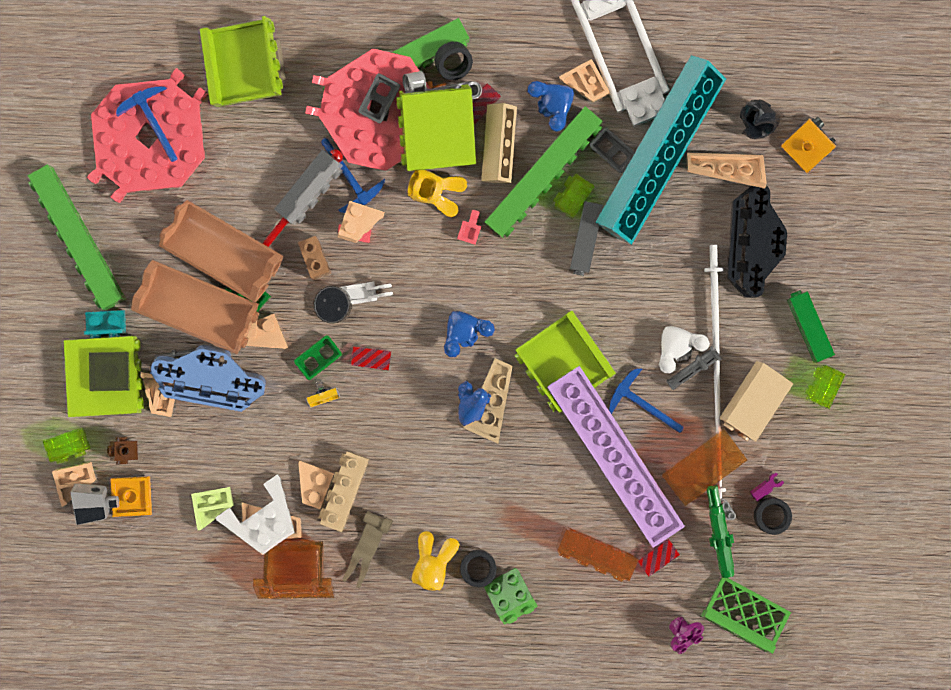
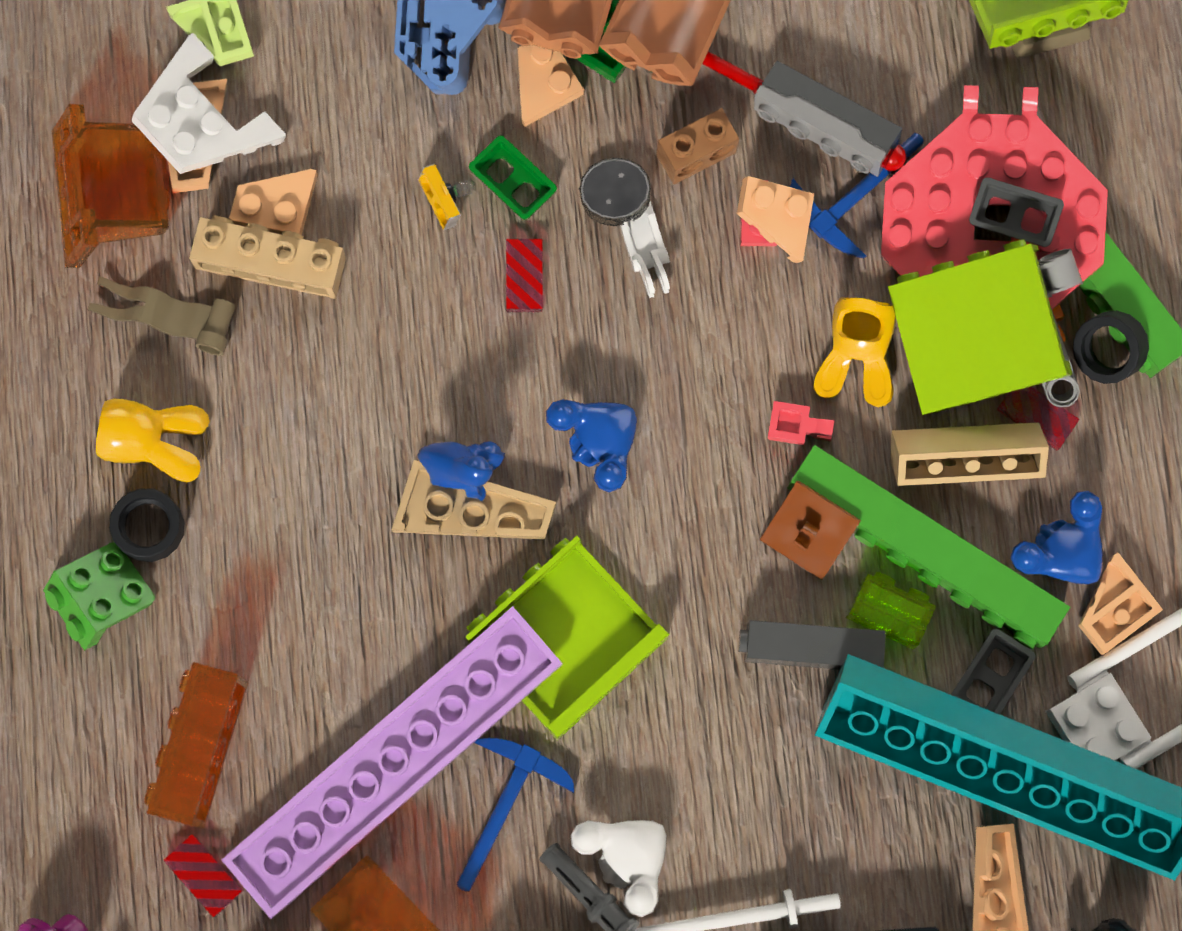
camera: 75 degrees right, 10 degrees down
none -> dark orange piece [760,480,861,580]

